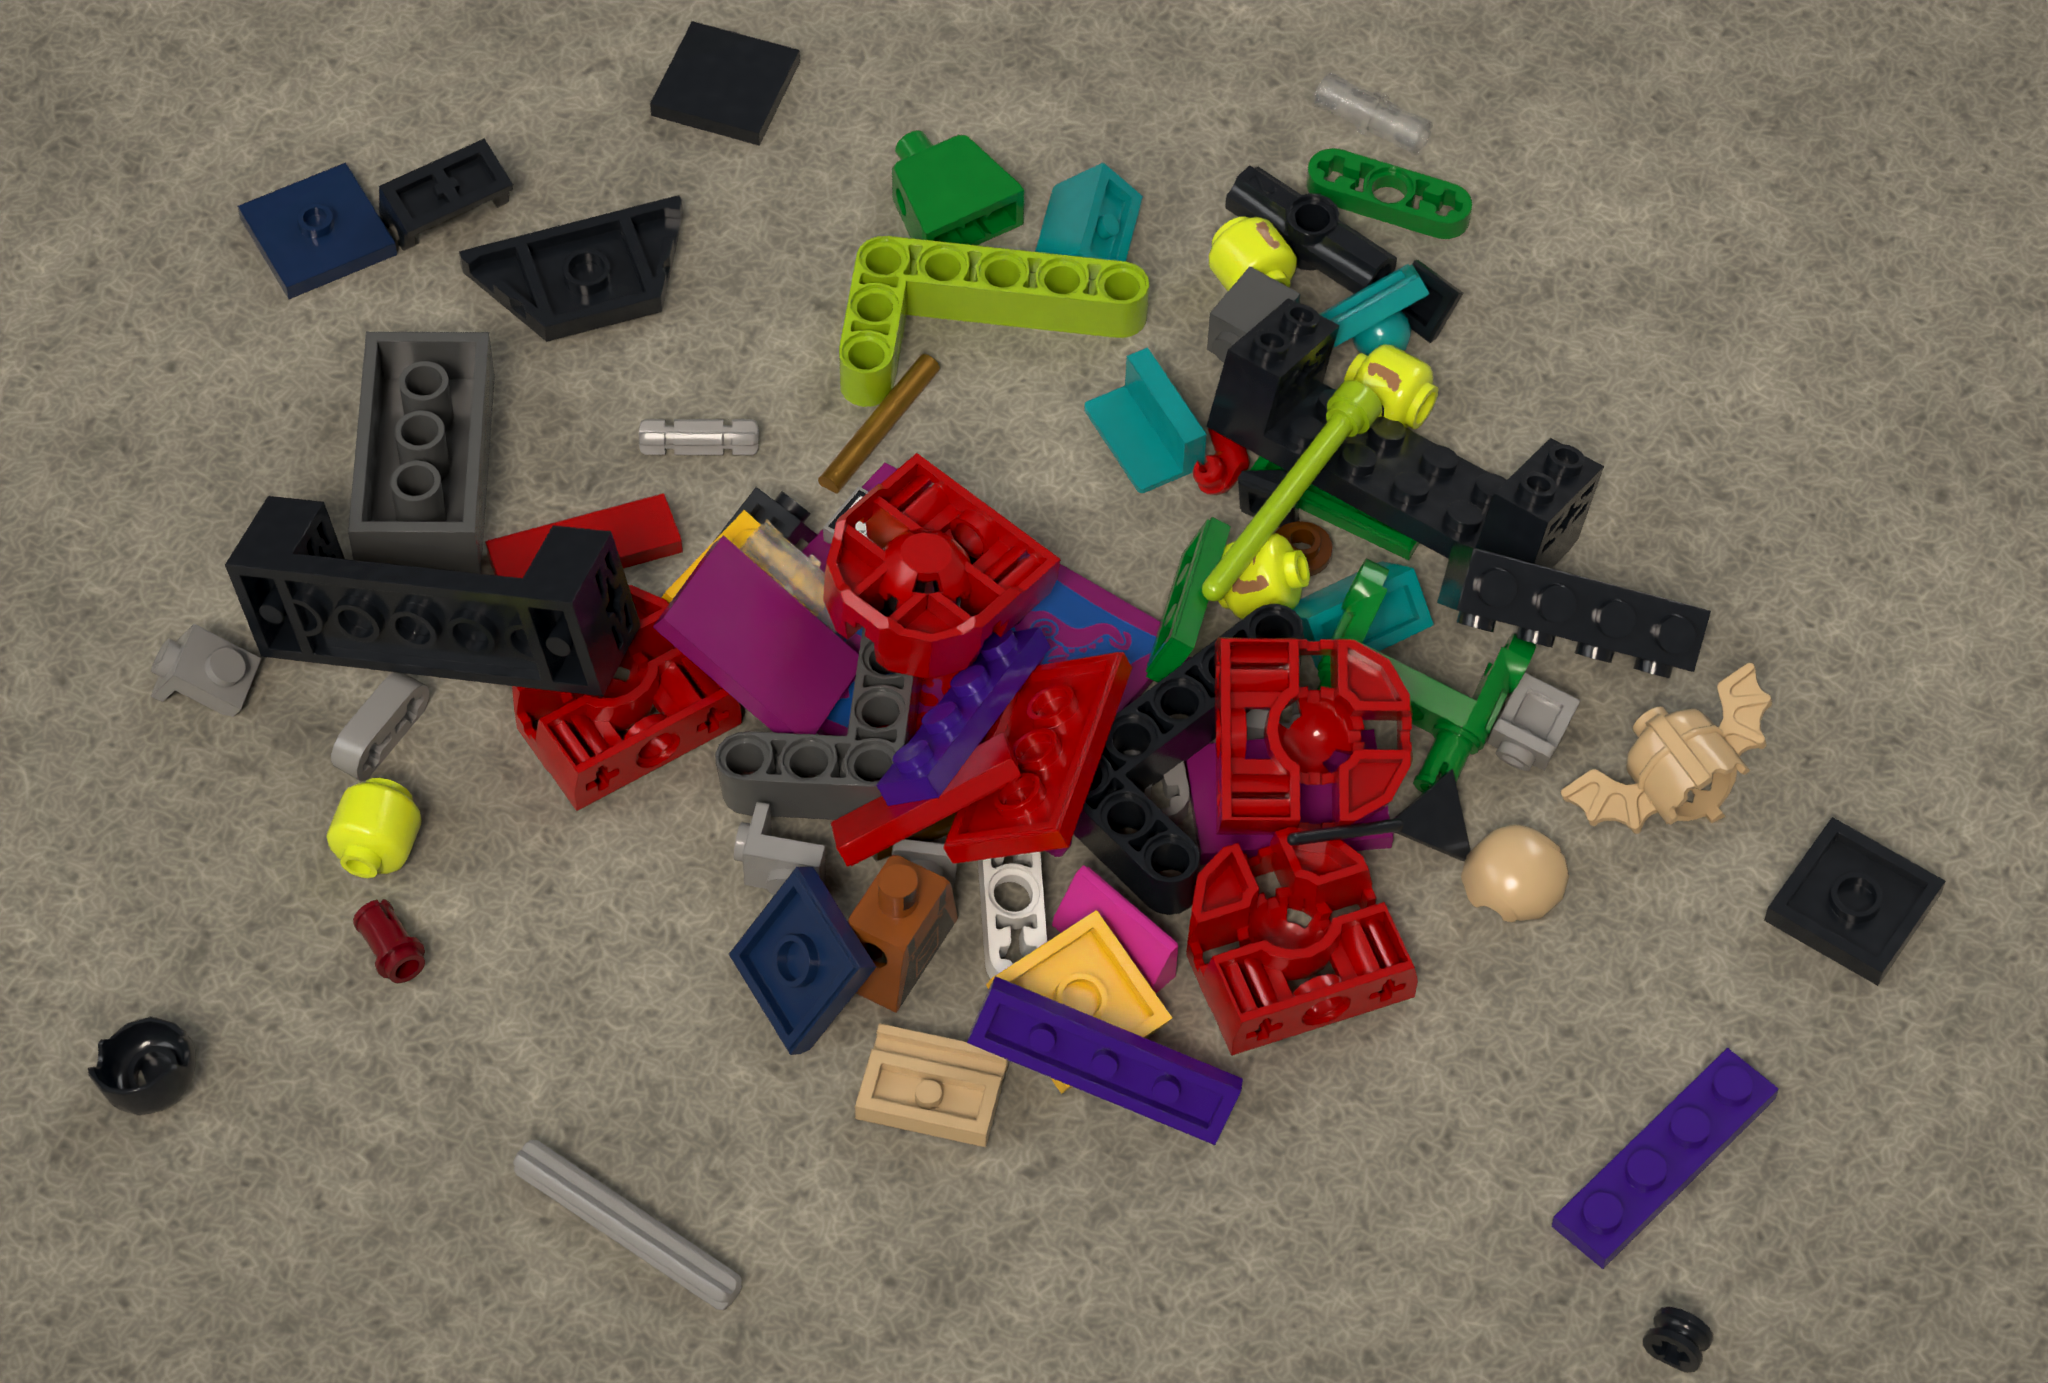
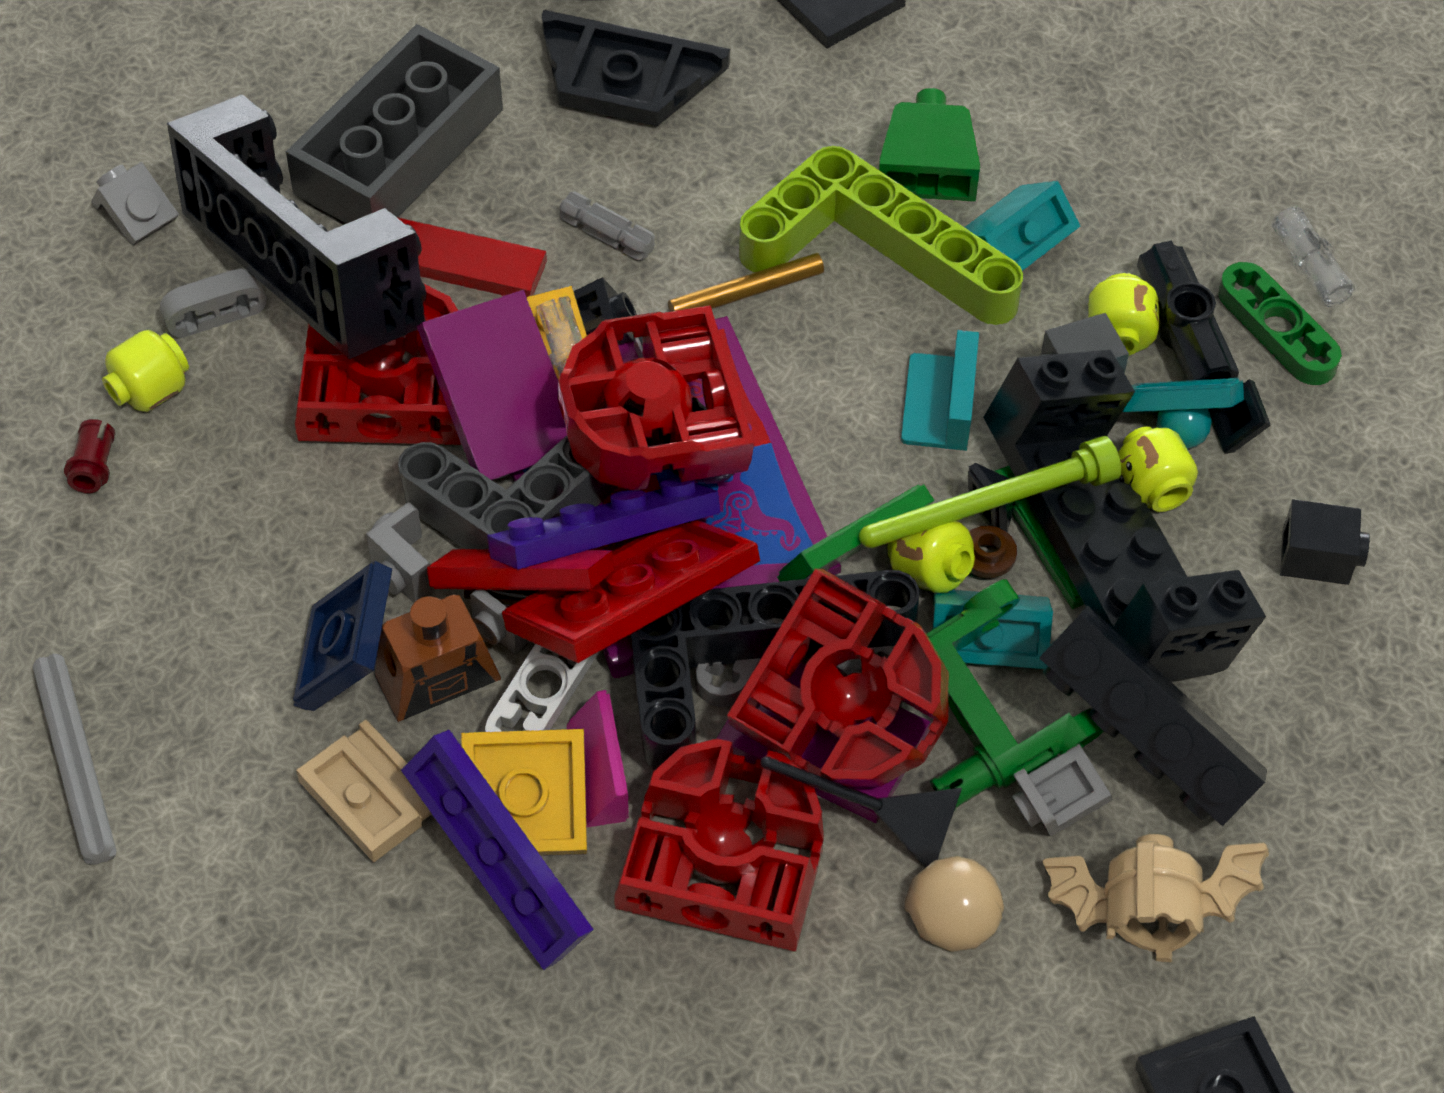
camera: 35 degrees right, 0 degrees up
red arm [1193,428,1250,495] -> none
none -> black brick [1280,499,1370,585]

